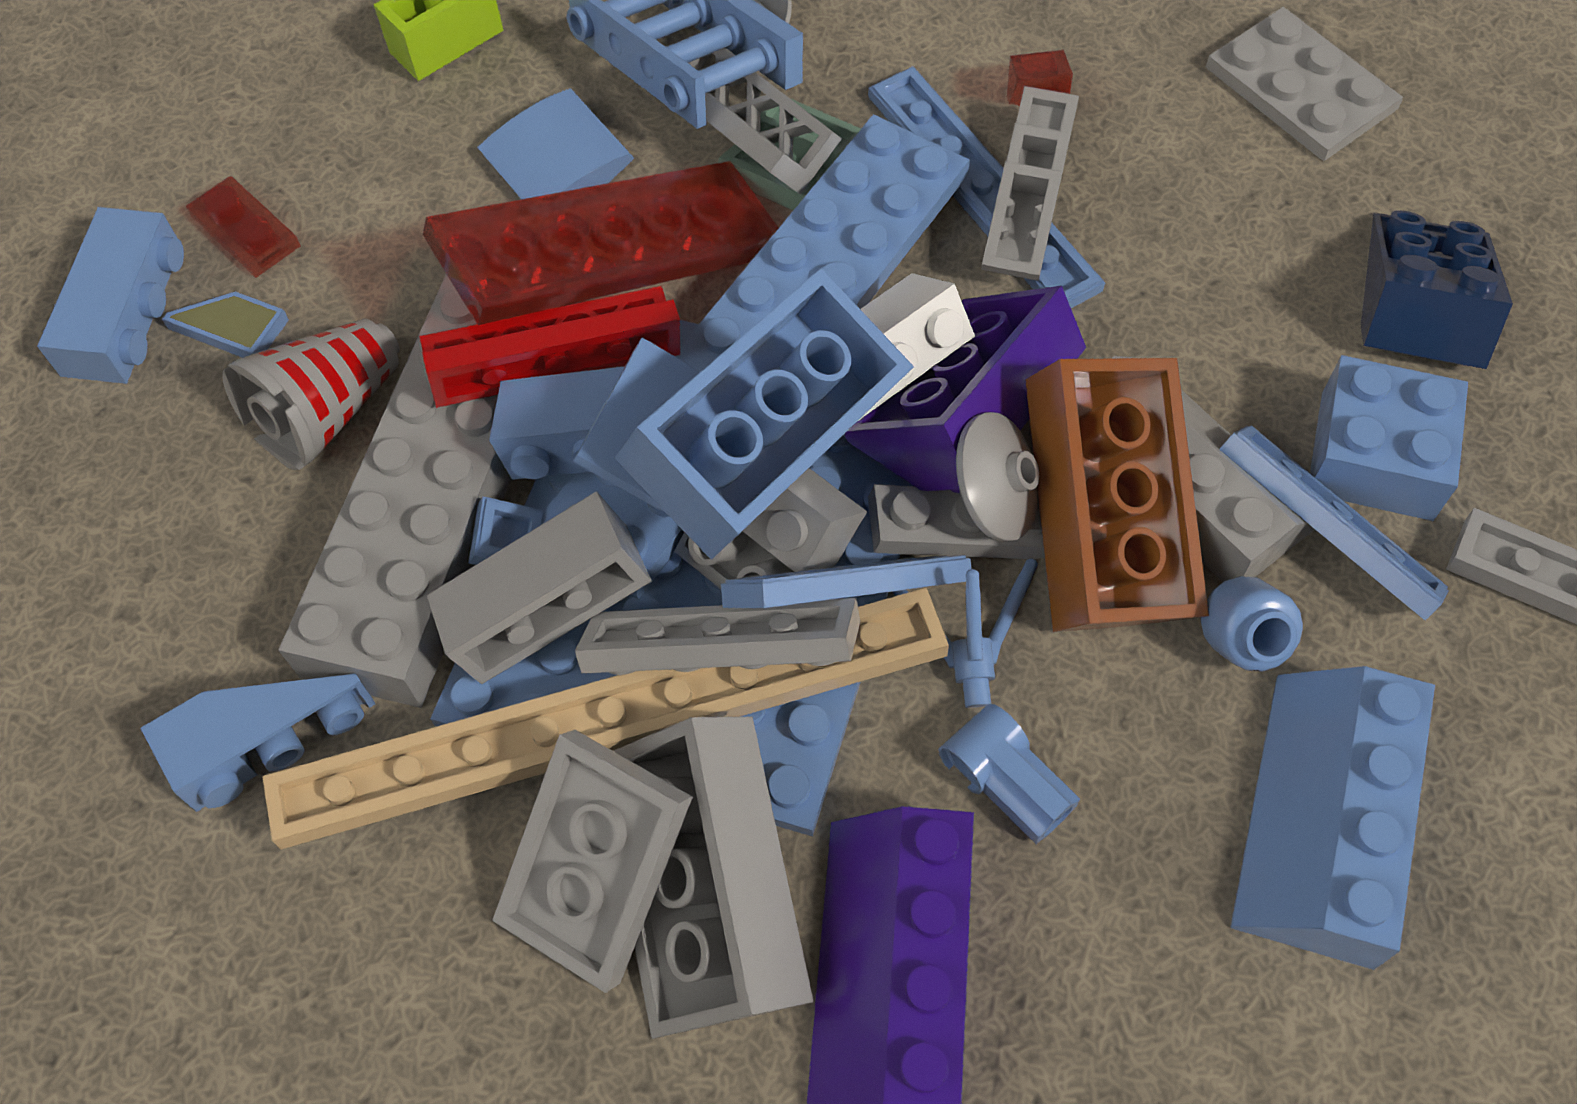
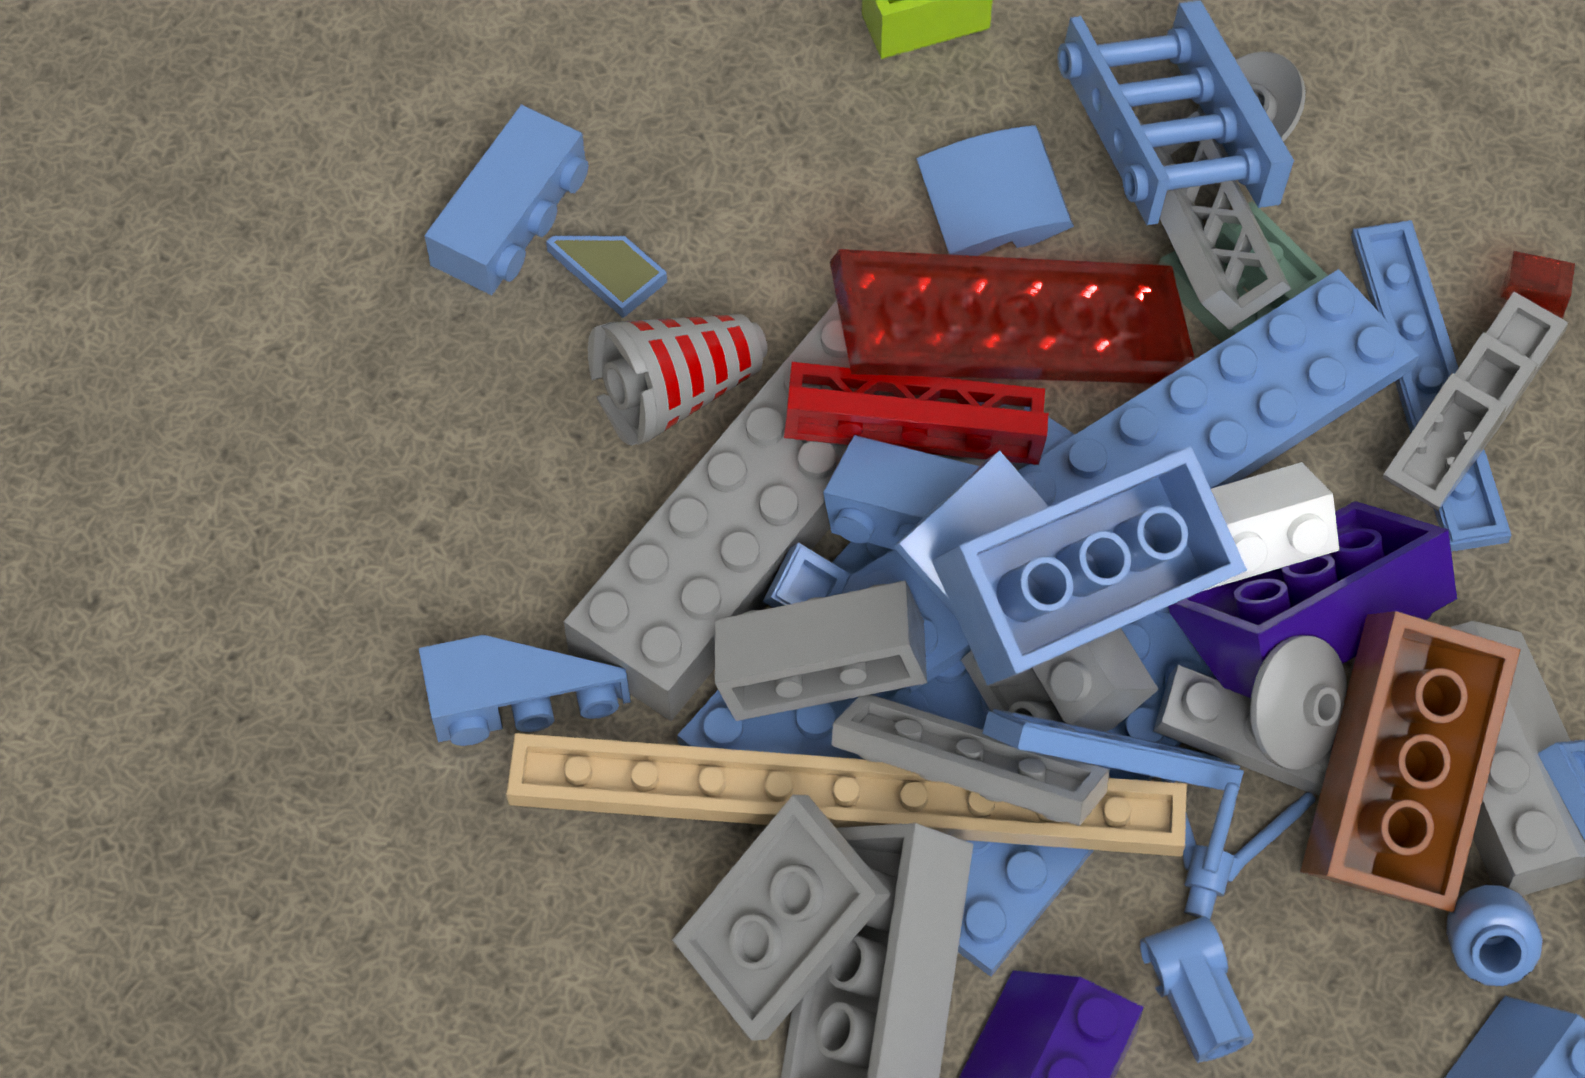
camera: 20 degrees right, 0 degrees up
clear red plate [186,176,301,278] -> none

